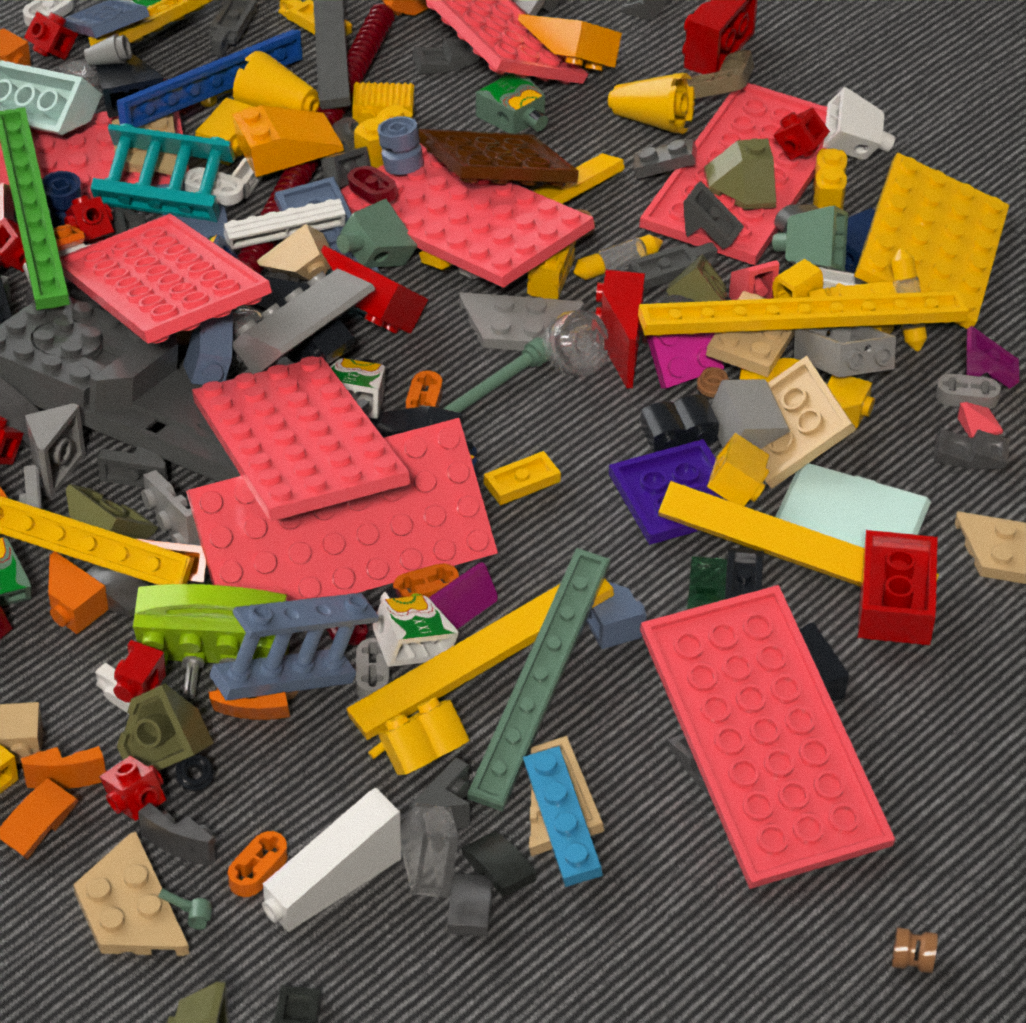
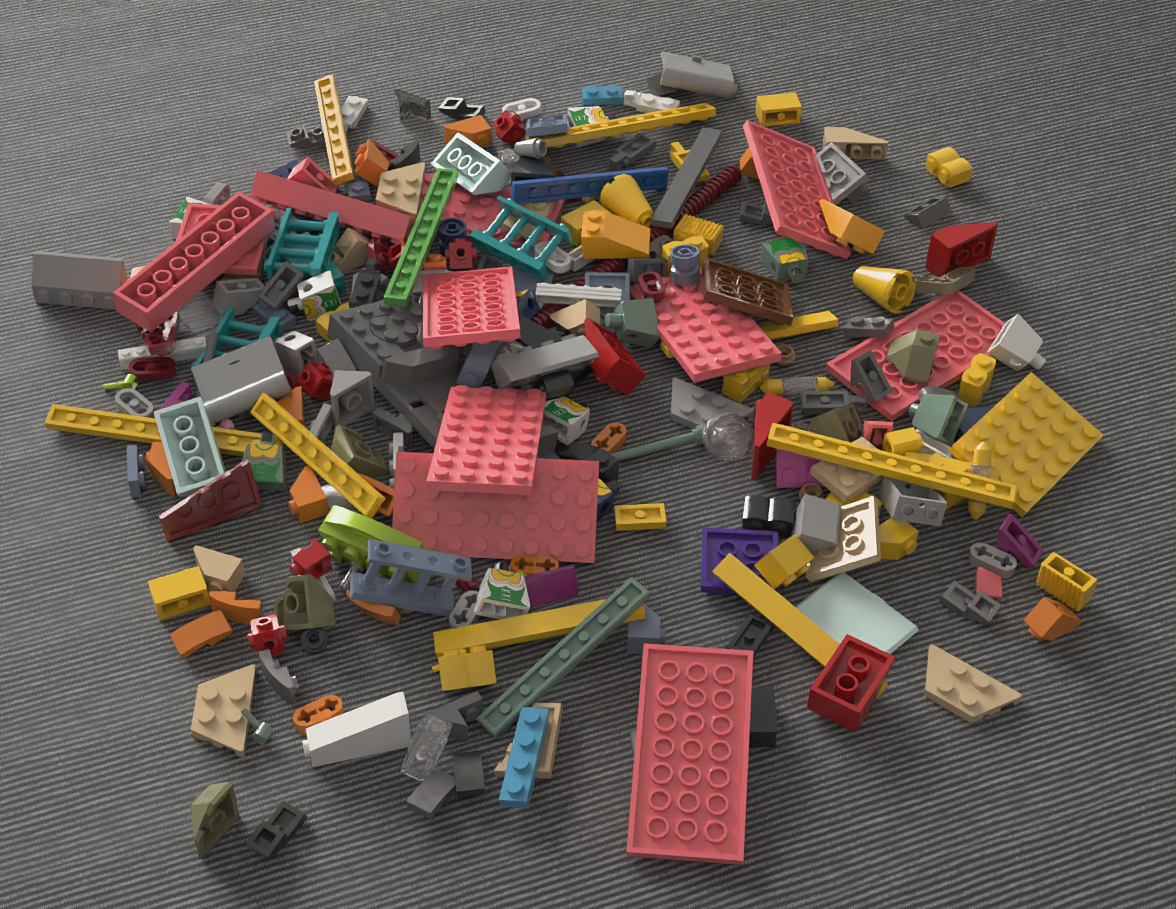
camera: 25 degrees right, 0 degrees up
clear green slope [687,556,727,610] -> none
red brick [773,107,830,160] -> none

